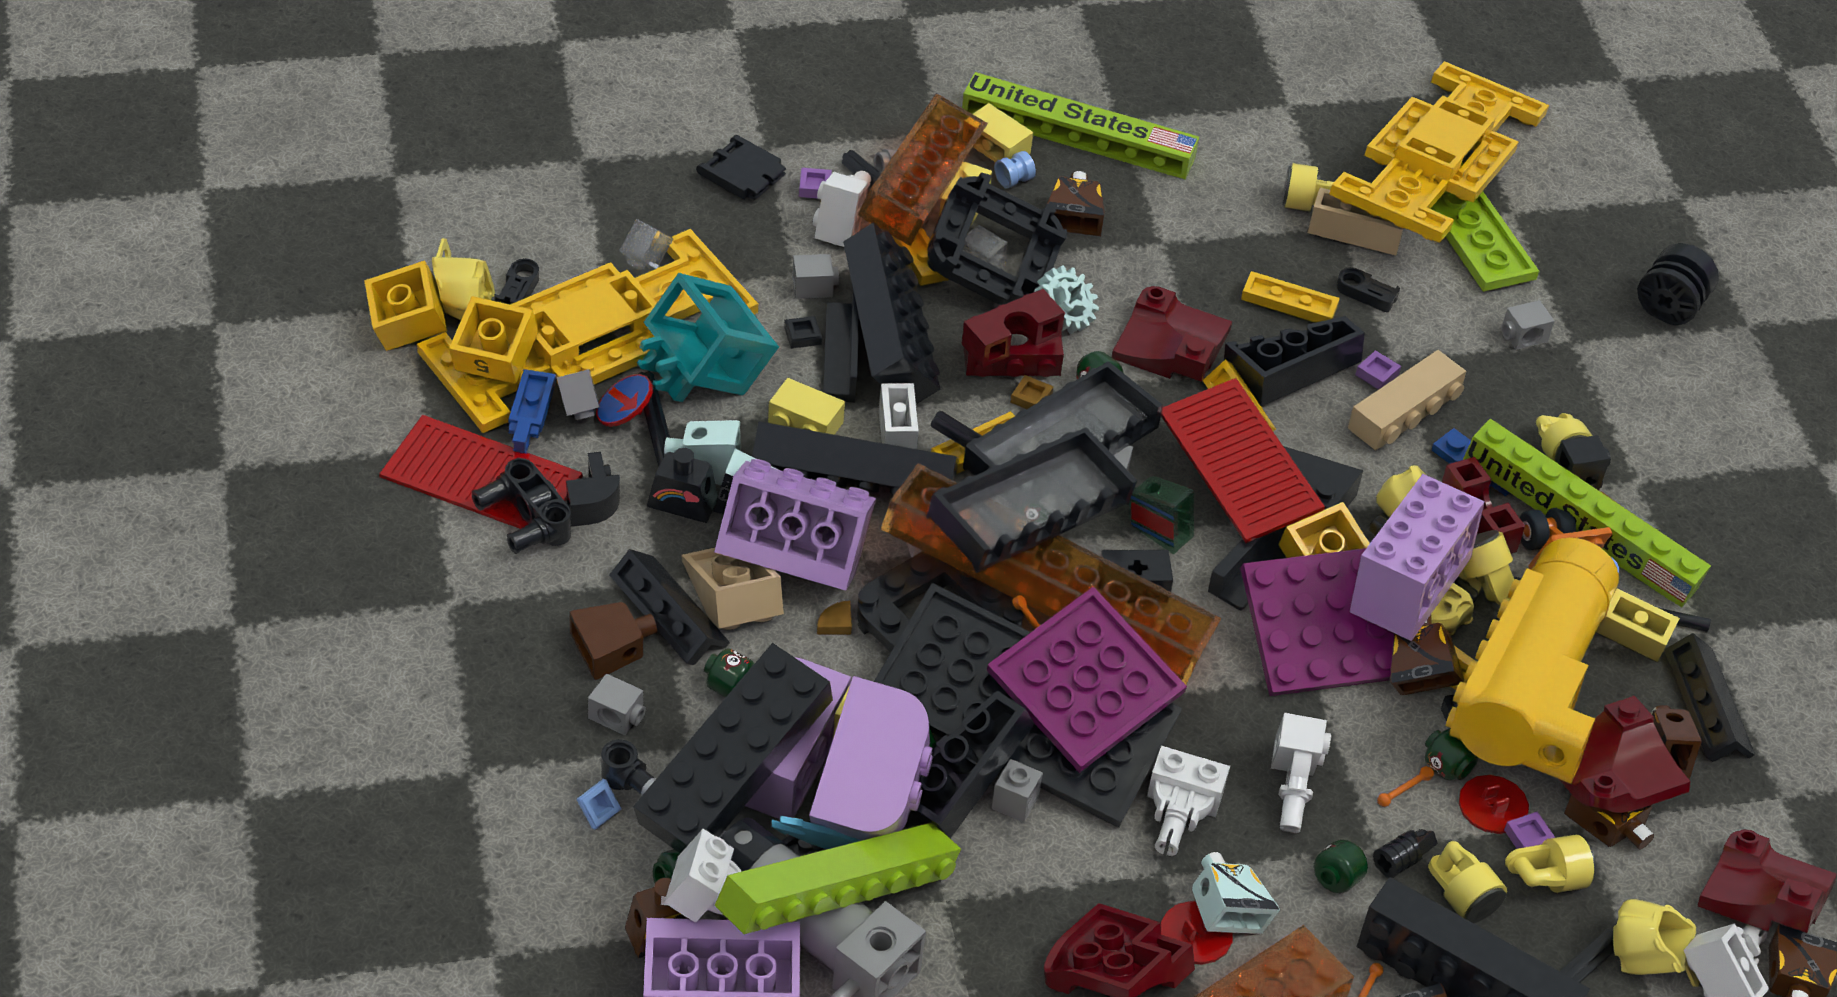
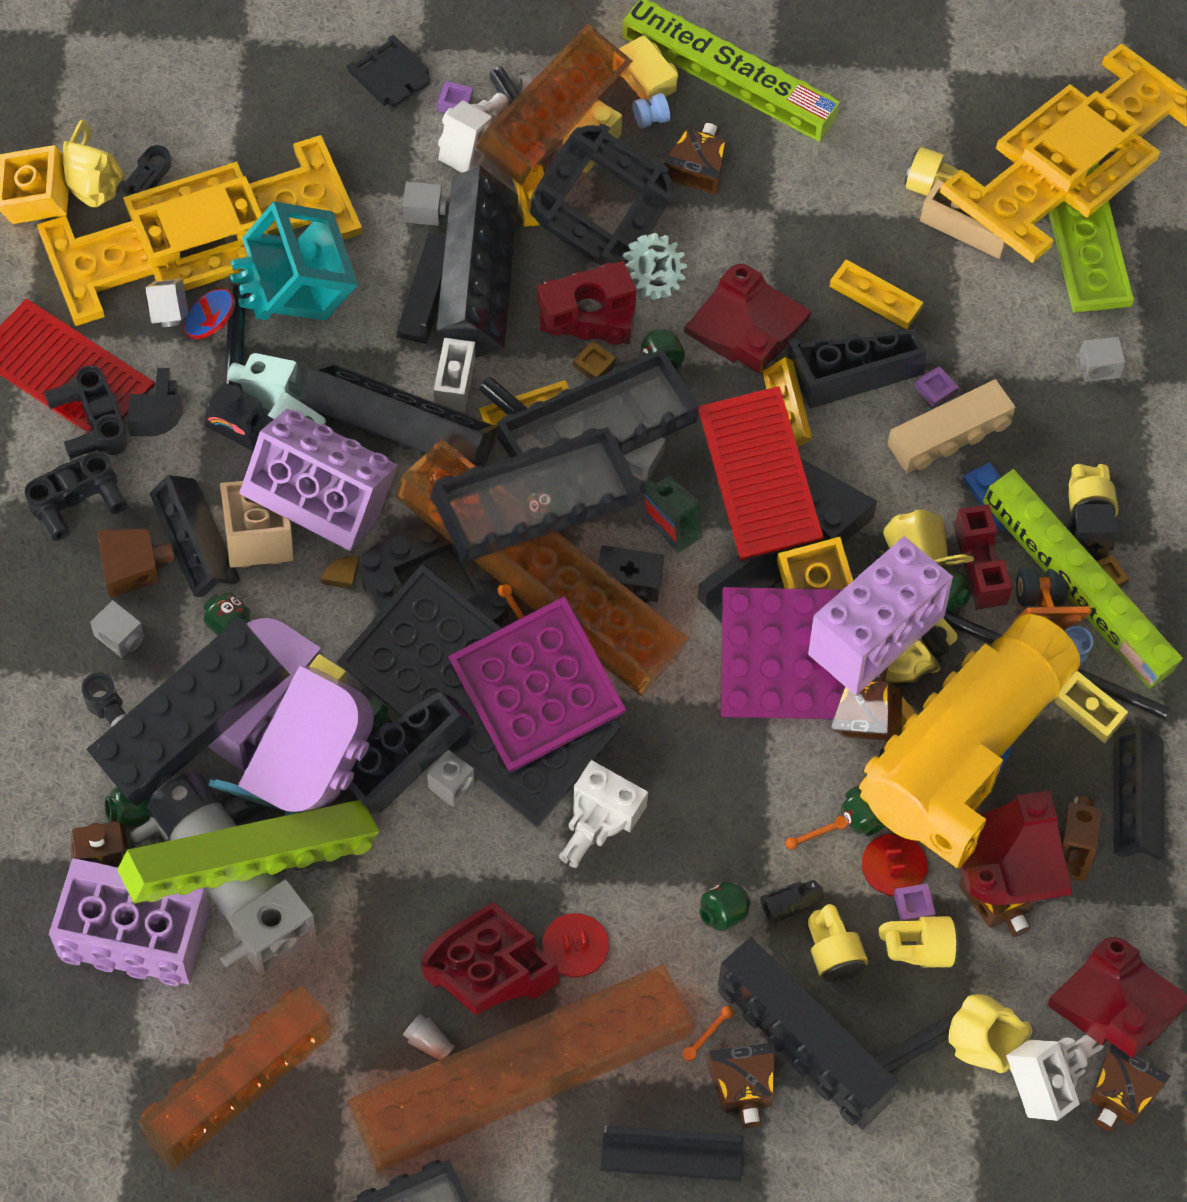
camera: 15 degrees right, 15 degrees up
yellow brick [449,296,538,384] -> none
blue hinge [508,369,557,453] -> none
light blue slope [576,779,622,830] -> none
clear brick [619,219,674,271] -> none
white brick [664,829,742,923] -> none
light yellow brick [768,378,845,435] -> none
black tile [784,316,822,349] -> none
clear brick [963,225,1008,270] -> none
light aqua torso [1192,852,1280,934] -> none
white brick [1271,713,1331,833] -> none
black piece [1336,267,1400,312] -> none
light yellow piece [1463,530,1514,606] -> none
none -> black piece [24,451,127,541]

